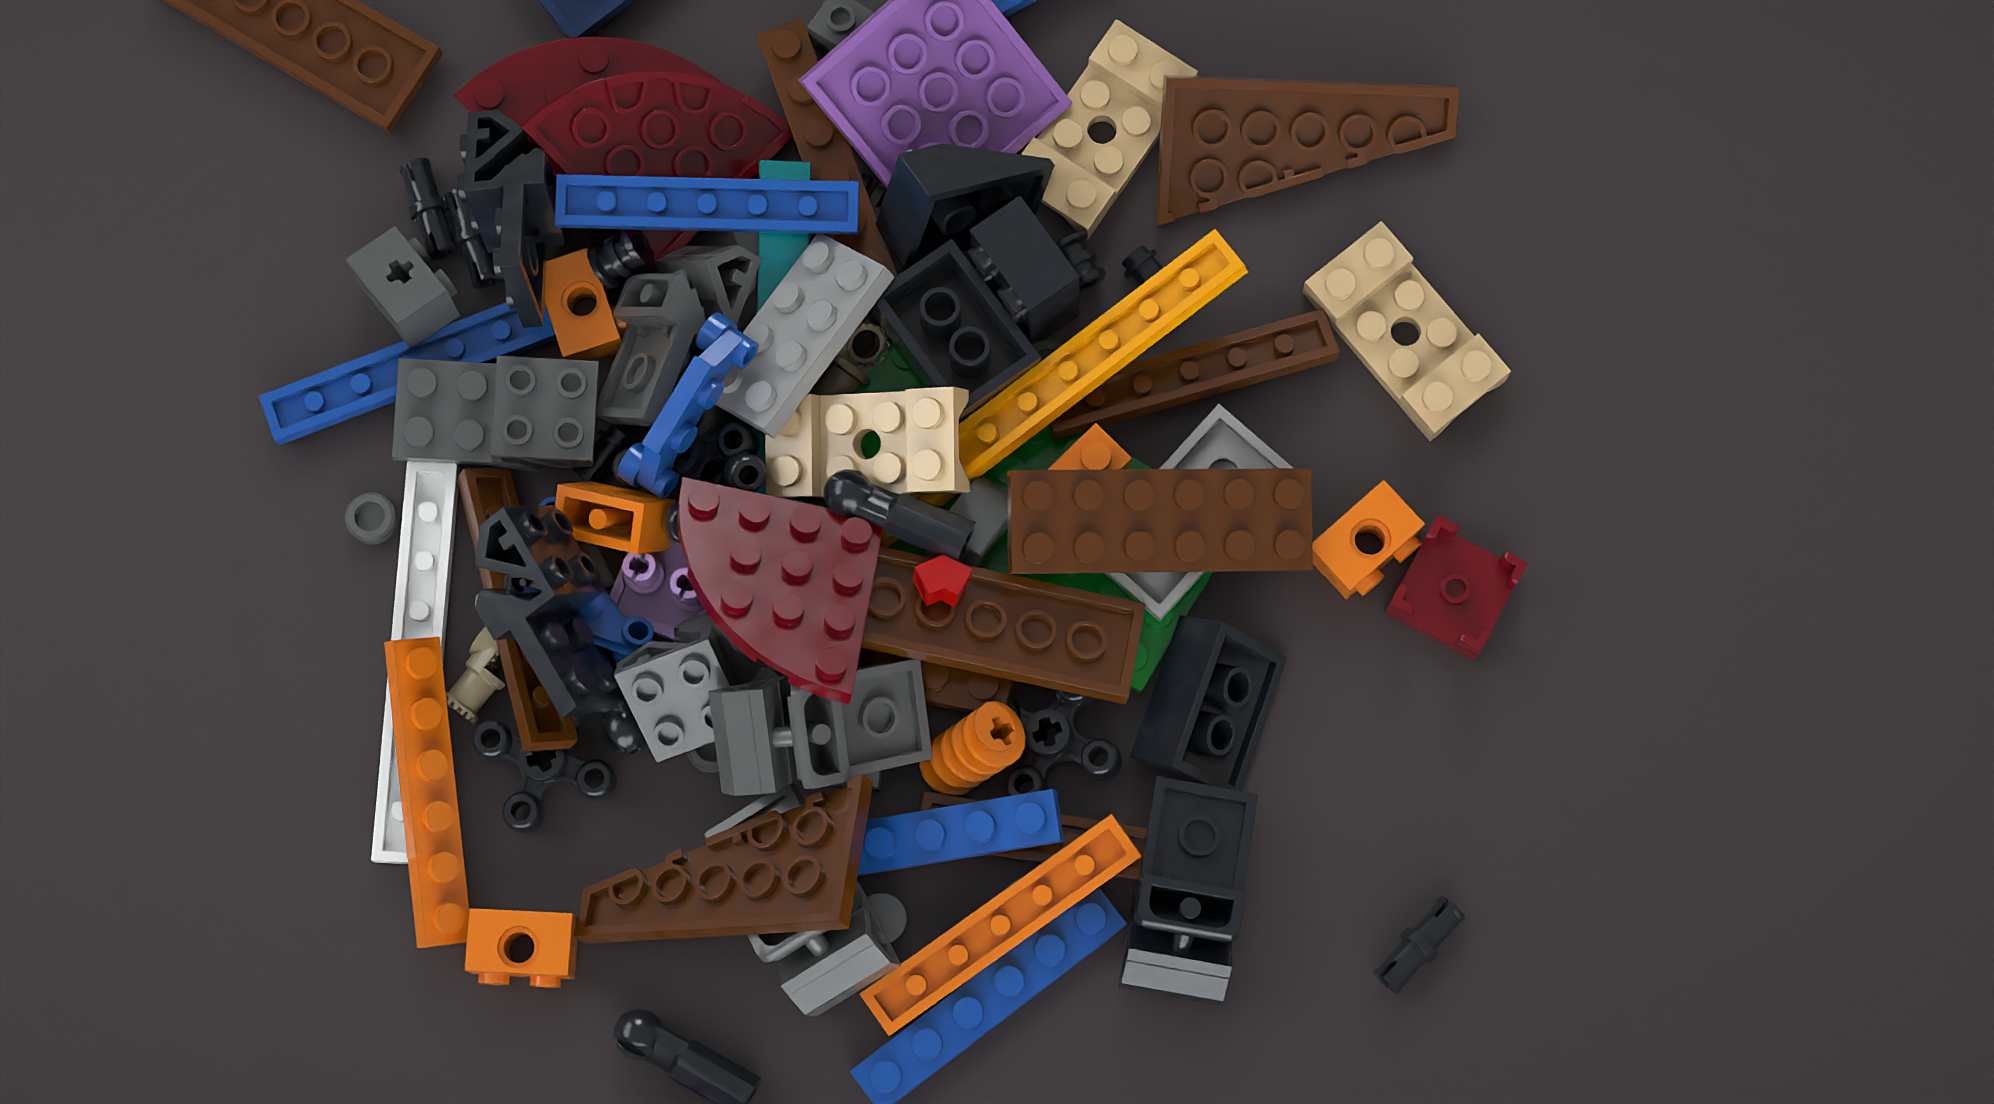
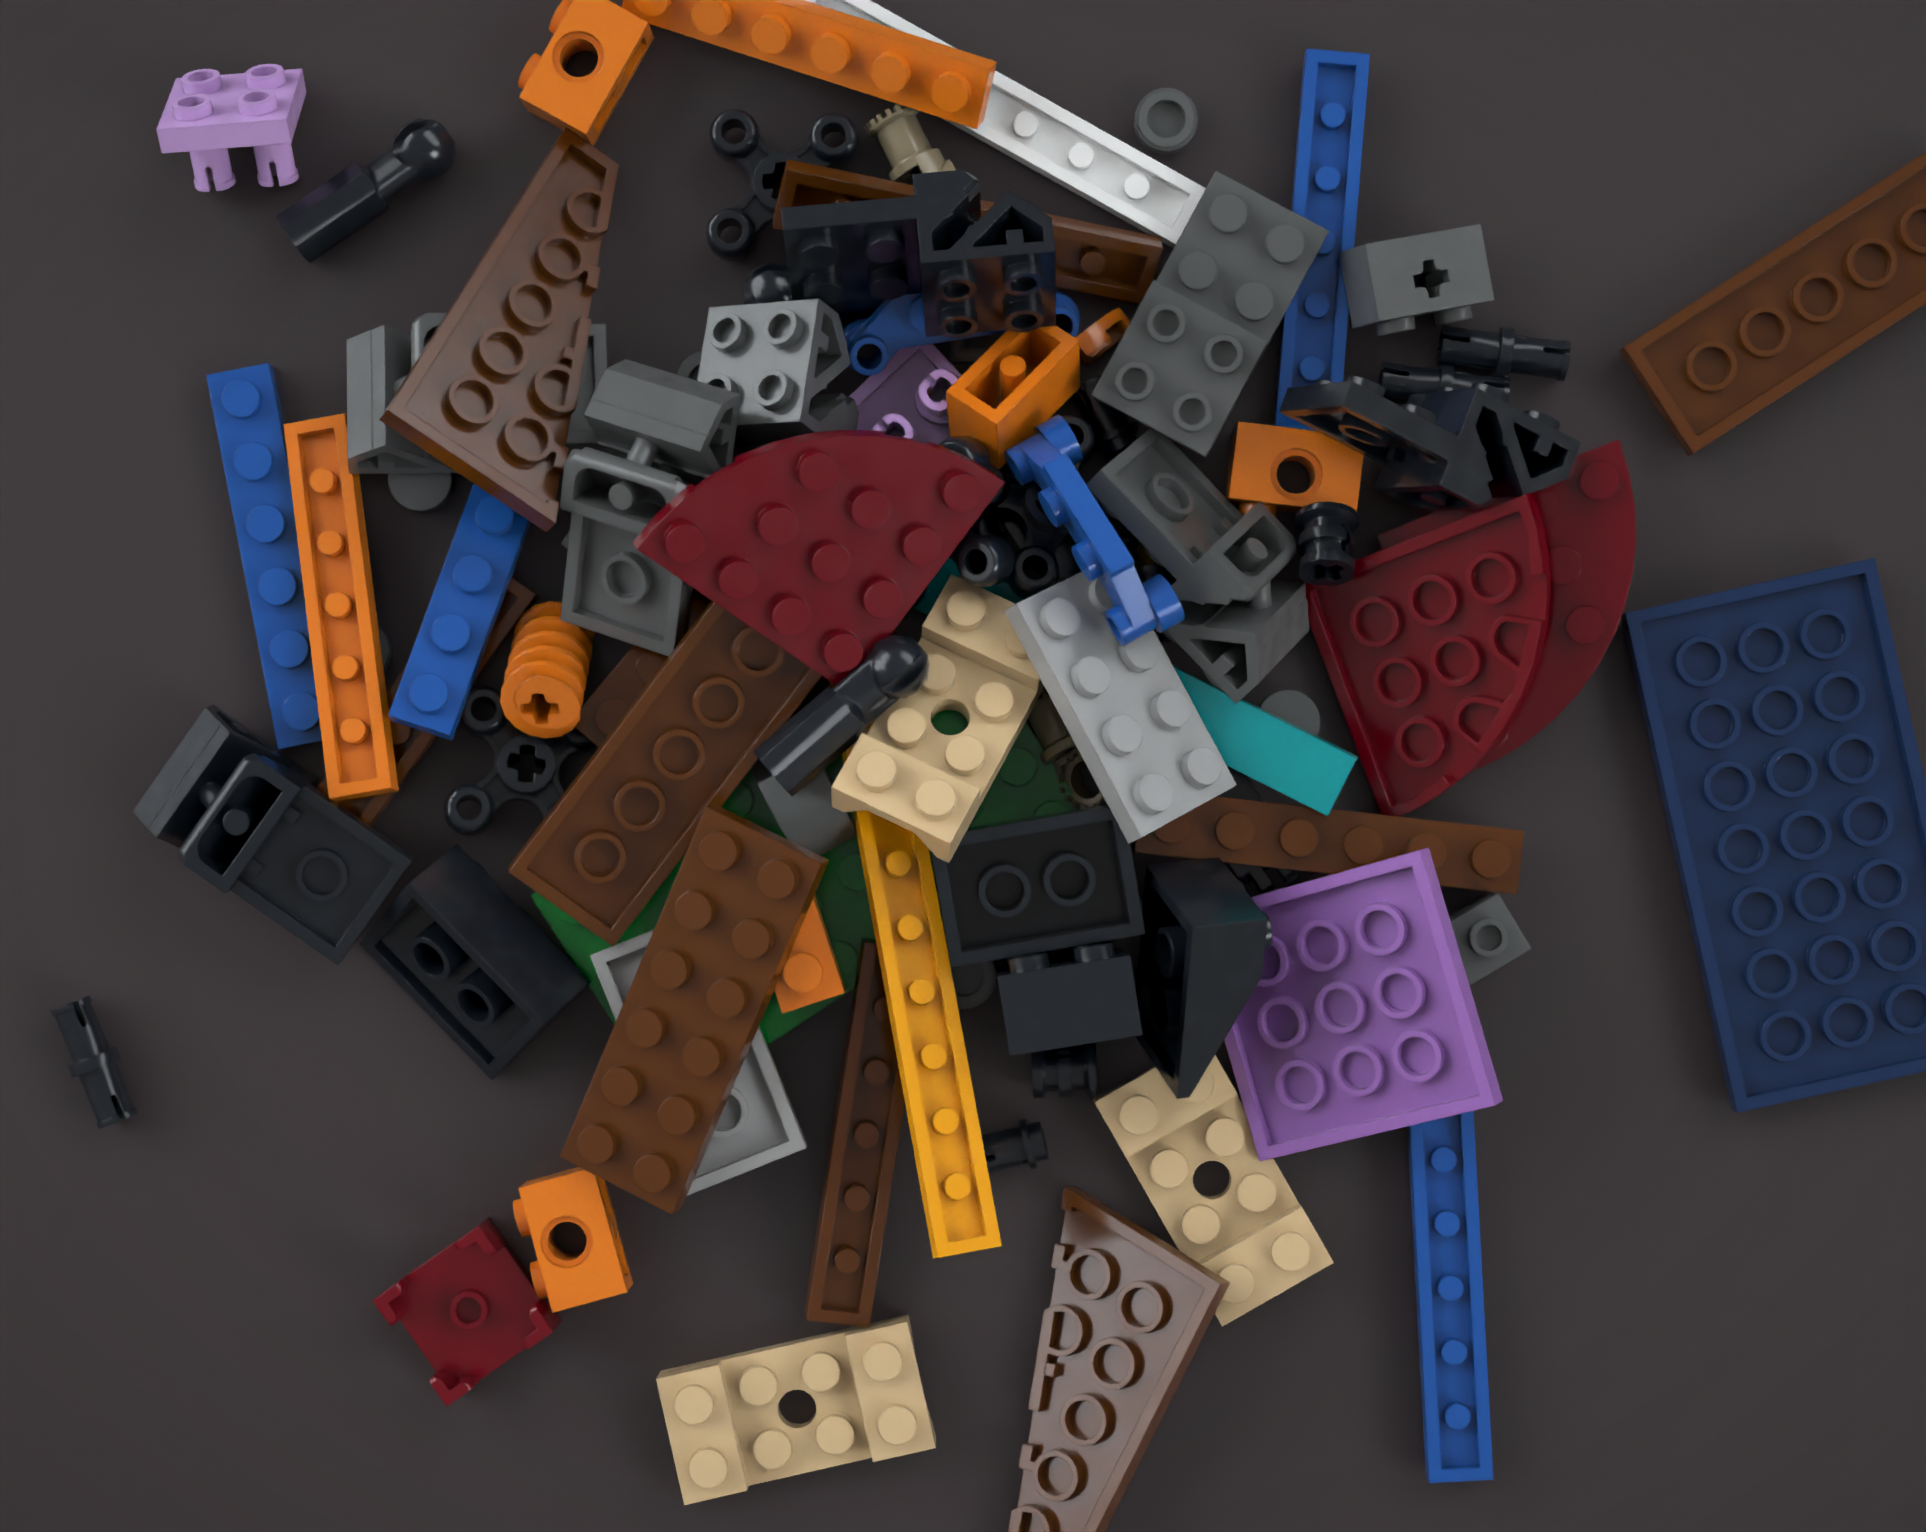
camera: 110 degrees right, 10 degrees up
blue plate [555,174,860,235] -> none
red piece [912,555,972,607] -> none
none -> orange tile [1075,307,1131,365]

